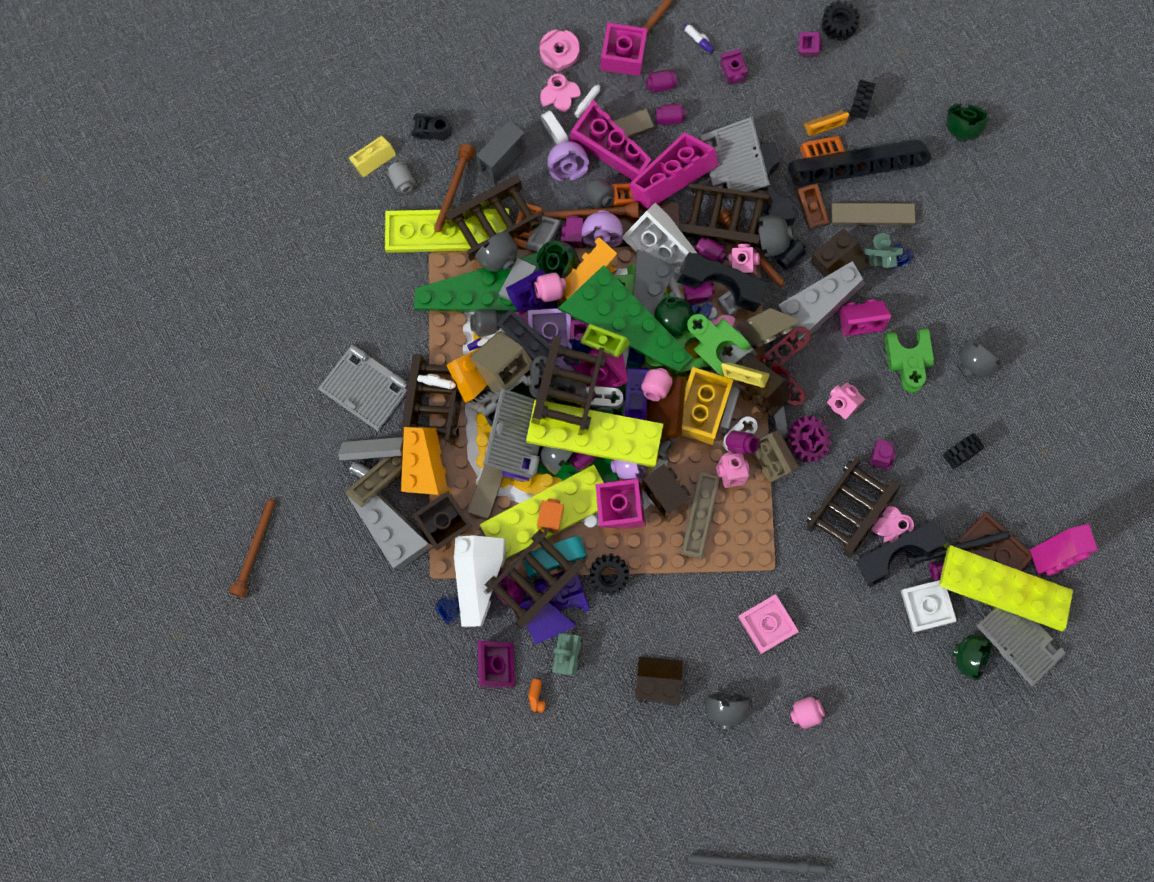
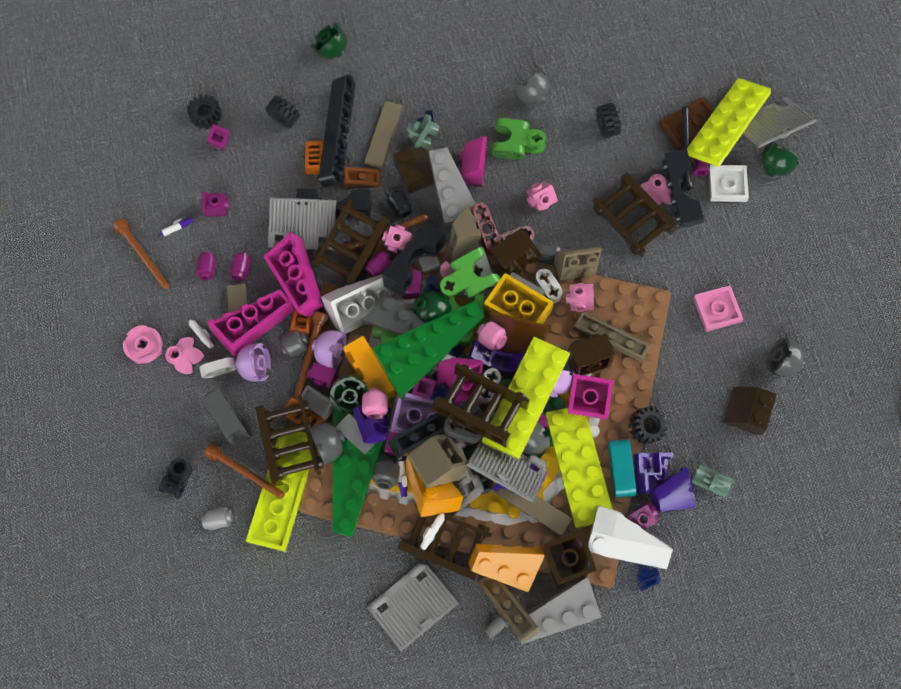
camera: 75 degrees left, 5 degrees down
light grey tile [338,437,404,460] -> none
light yellow slope [349,136,396,177] -> none
magenta slope [478,640,515,689] -> none
dark brown fence [484,528,585,629] -> none
orange arm [528,679,546,713] -> none
orange brick [537,498,564,534] -> none
lime slope [580,324,630,358] -> none
dark pink slope [600,23,647,76] -> none
light yellow slope [721,362,769,388] -> none
magenta brick [726,430,759,455] -> none
dark grey cylinder [759,215,794,258] -> none
magenta gear [786,416,832,463] -> none
bright pink head [790,696,825,729] -> none
light orange slope [804,111,849,137] -> none
magenta brick [869,439,896,470] -> none
dark pink wedge [1030,524,1098,576] -> none

